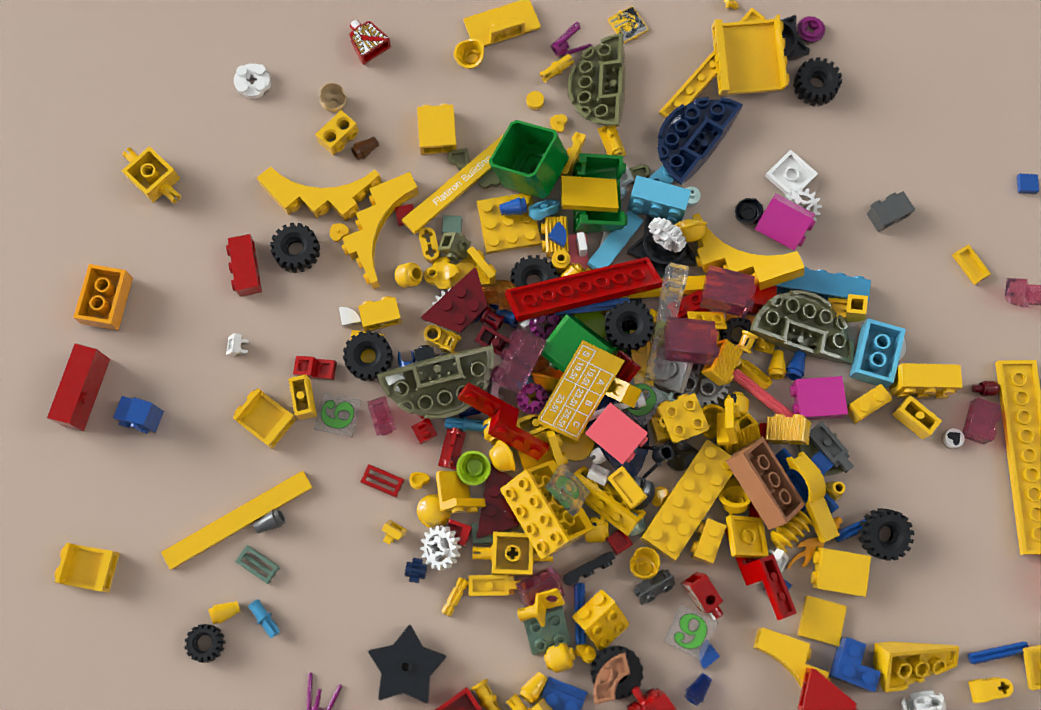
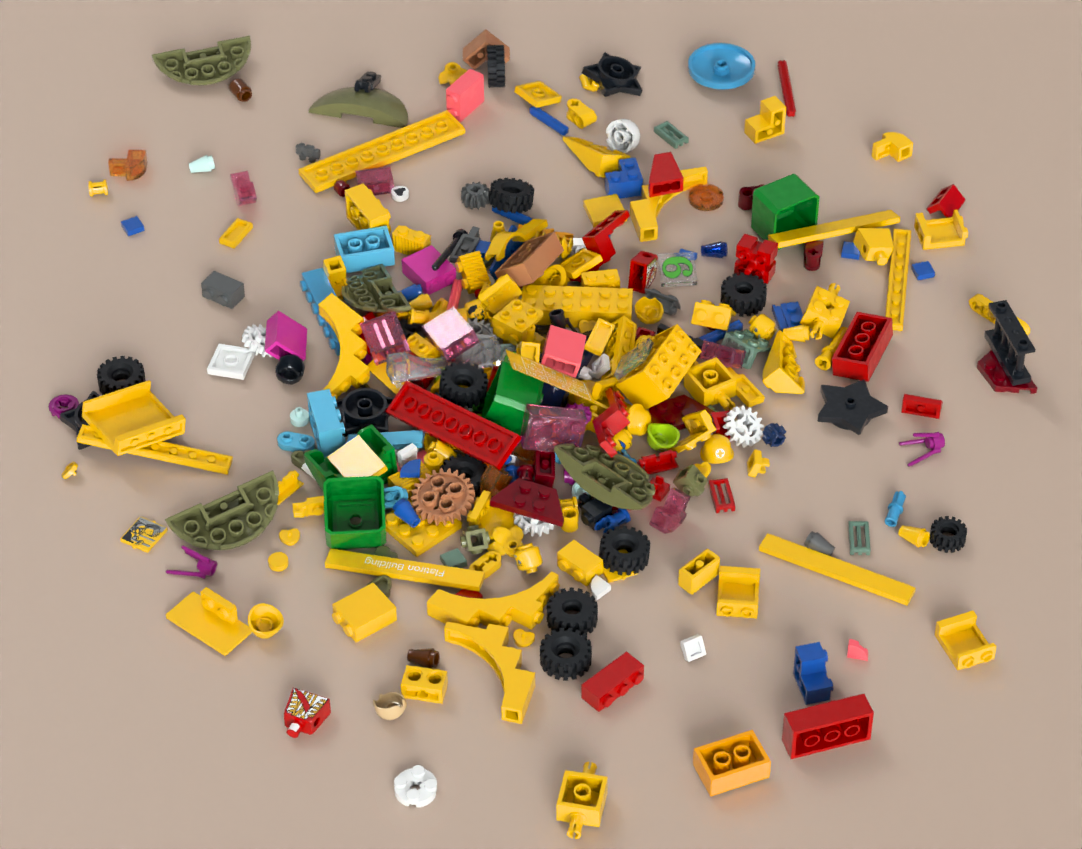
camera: 120 degrees left, 30 degrees down
red slope [293,356,337,380] -> none
clear tile [314,391,362,438] -> none
yellow axle [442,577,468,616] -> none
yellow bracket [517,588,565,627] -> none
yellow pin [539,54,574,83] -> none
yellow piece [575,644,596,663] -> none
nougat tile [593,652,630,705] -> none
white gear [648,217,687,253] -> none
dark blue brick [657,97,743,185] -> none
yellow helmet [675,219,708,242] -> none
yellow brick [810,548,871,597] -> none
yellow brick [891,395,942,440] -> none
none -> nougat gear [411,468,476,526]
none -> black piece [432,229,468,271]
none -> dark grey gear [461,182,490,210]
none -> black tyre [547,588,598,635]
none -> olive brick [673,464,708,499]
none -> yellow wedge [762,330,805,394]
none -> coral tile [847,639,868,661]

